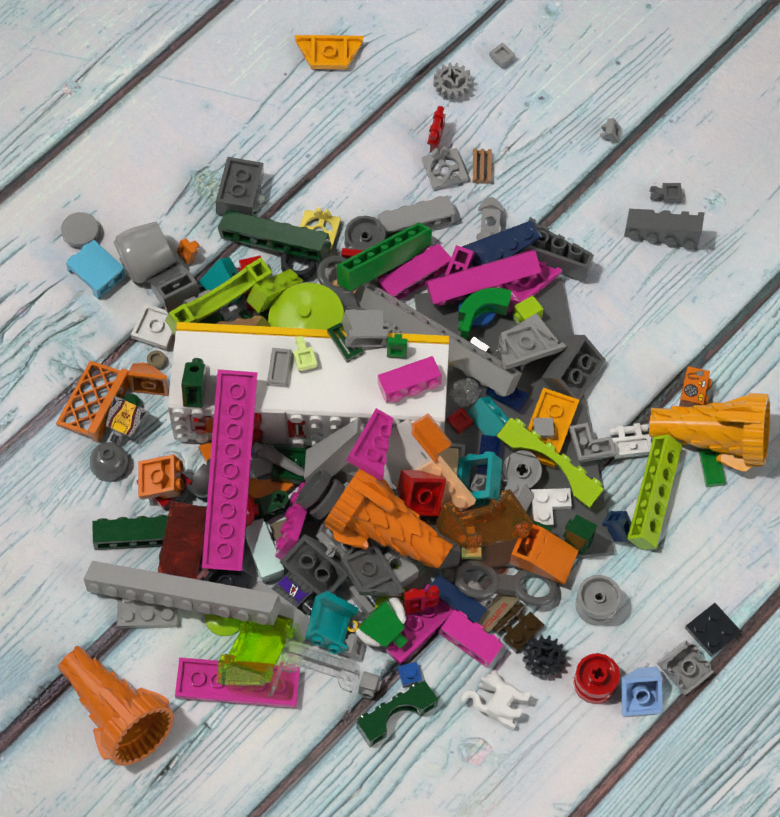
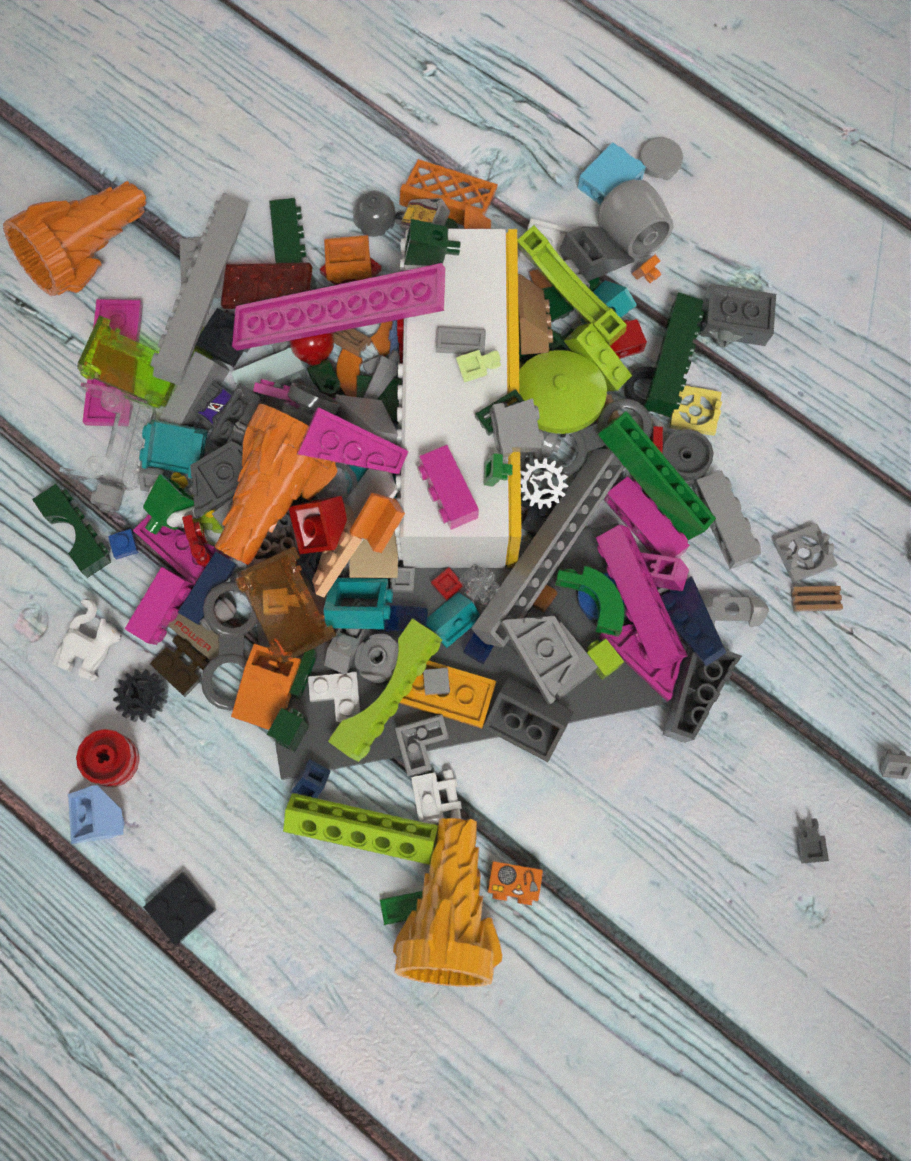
camera: 90 degrees right, 10 degrees up
red plate [427,106,446,153] -> none
light grey wheel [575,575,621,625] -> none
dark grey wedge [624,208,705,250] -> none
light grey slope [657,640,714,695] -> none

